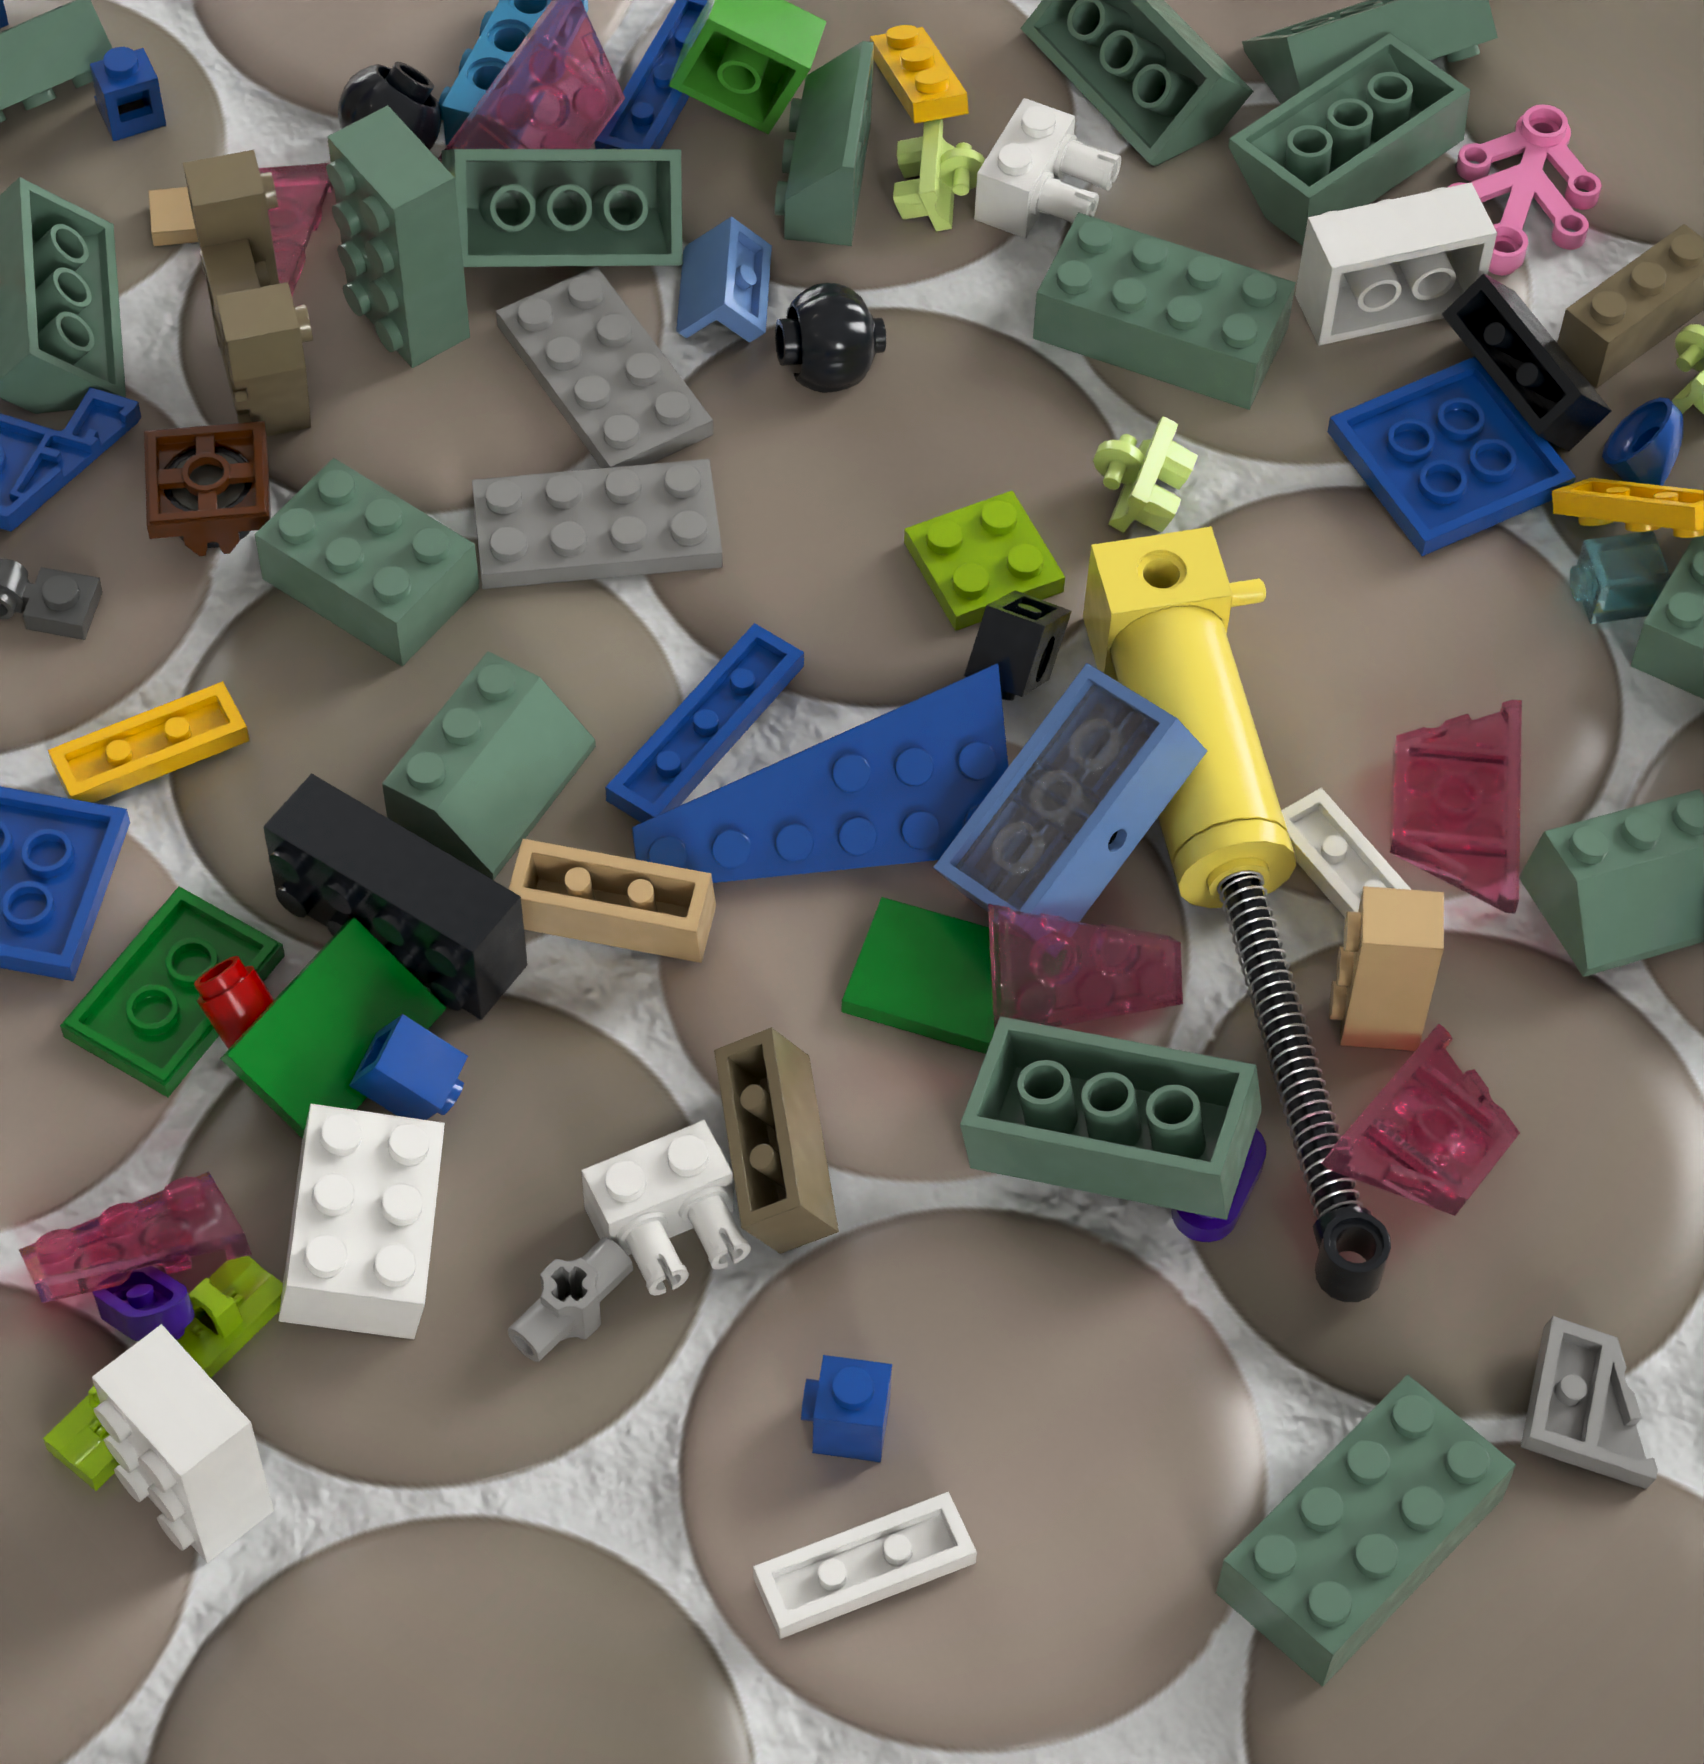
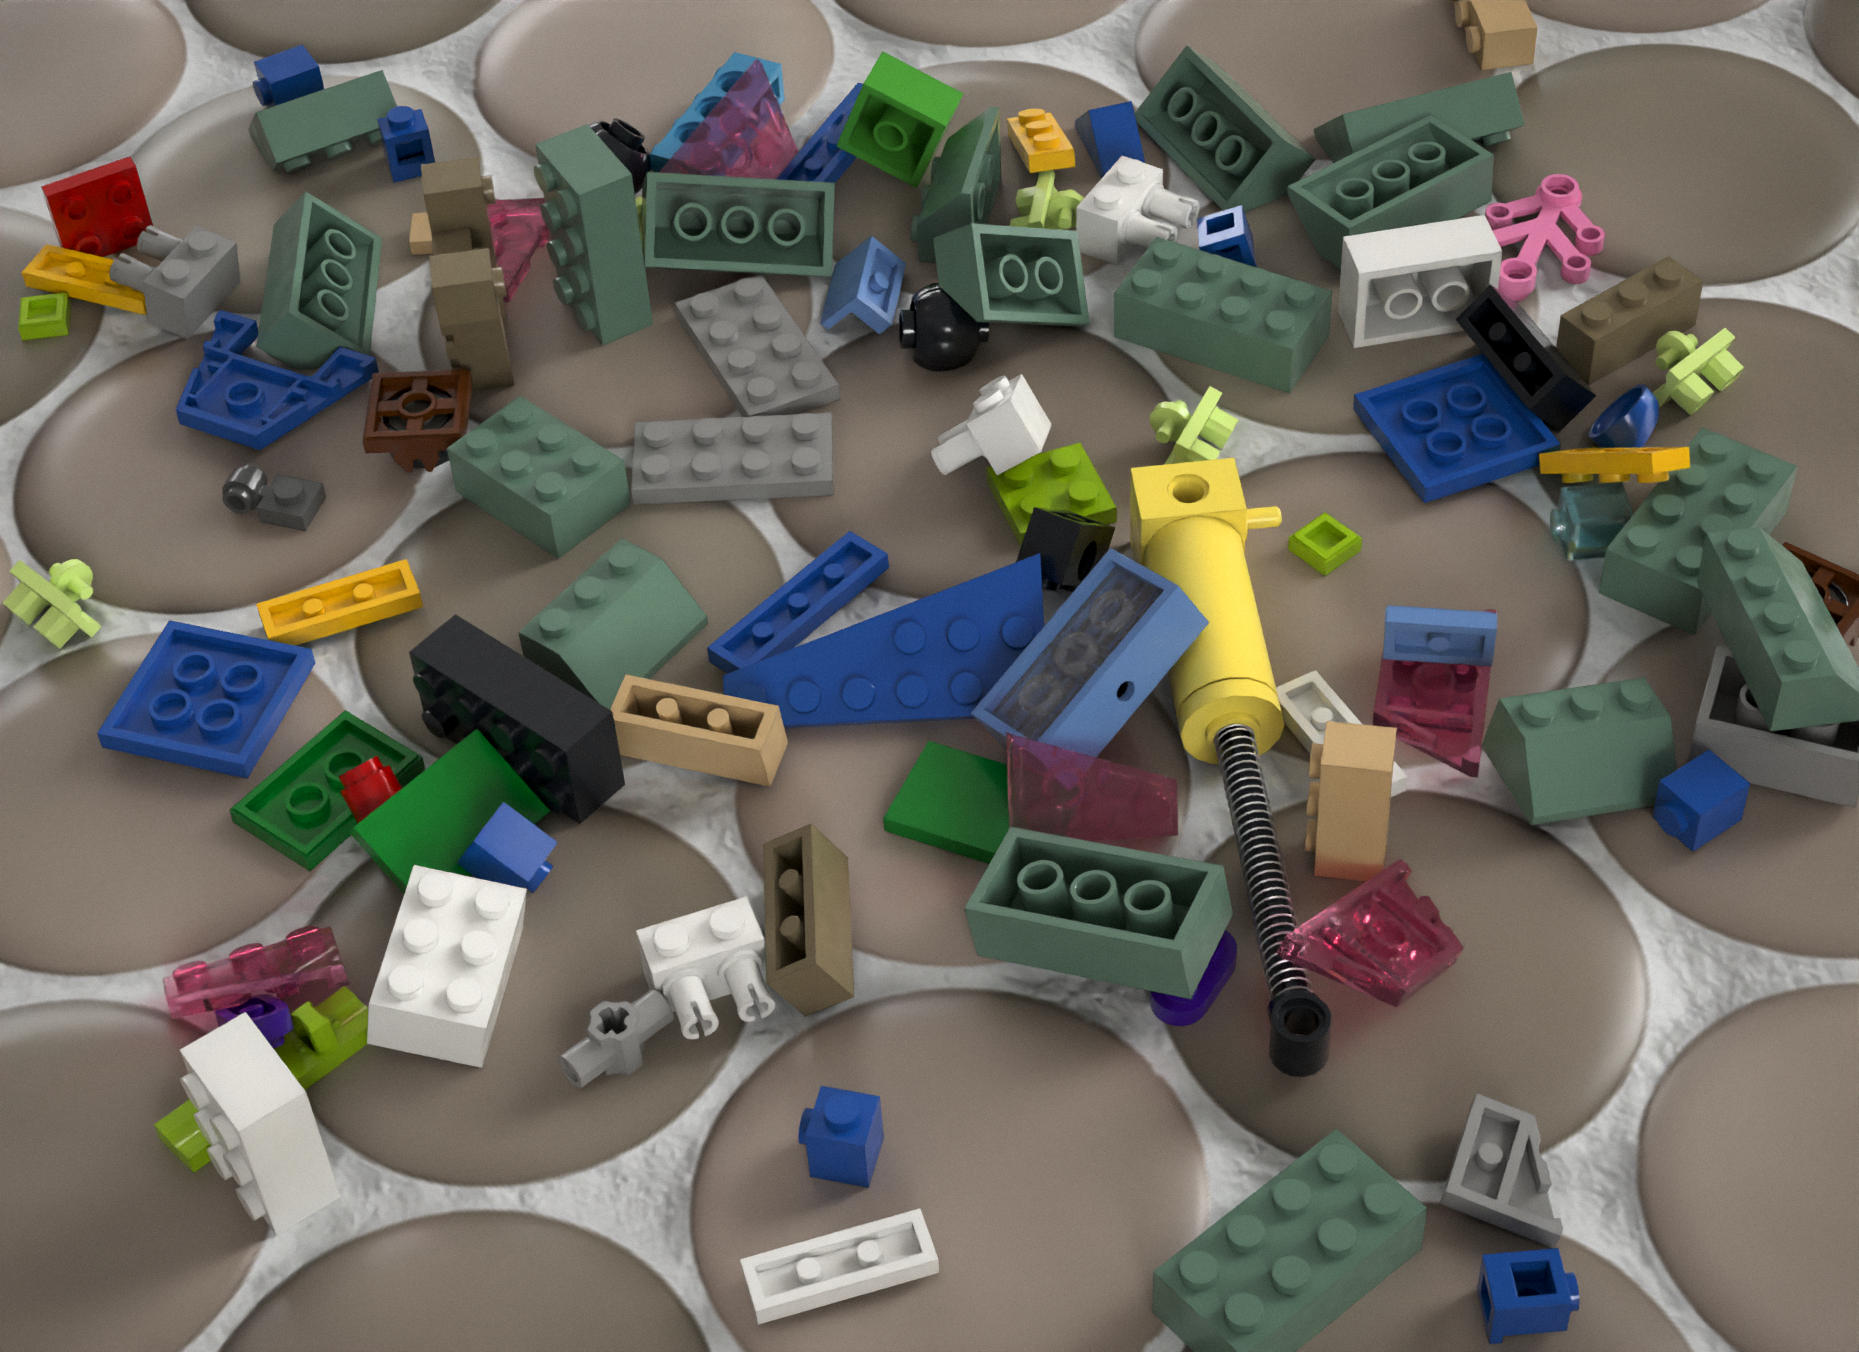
camera: 10 degrees right, 10 degrees down
none -> white brick [931,374,1052,475]
none -> sand green slope [933,223,1090,326]
none -> blue slope [1075,101,1145,179]
none -> blue brick [1197,205,1258,268]
none -> lime tile [1288,512,1362,576]
none -> medium blue panel [1383,605,1497,666]
none -> blue brick [1477,1248,1580,1344]

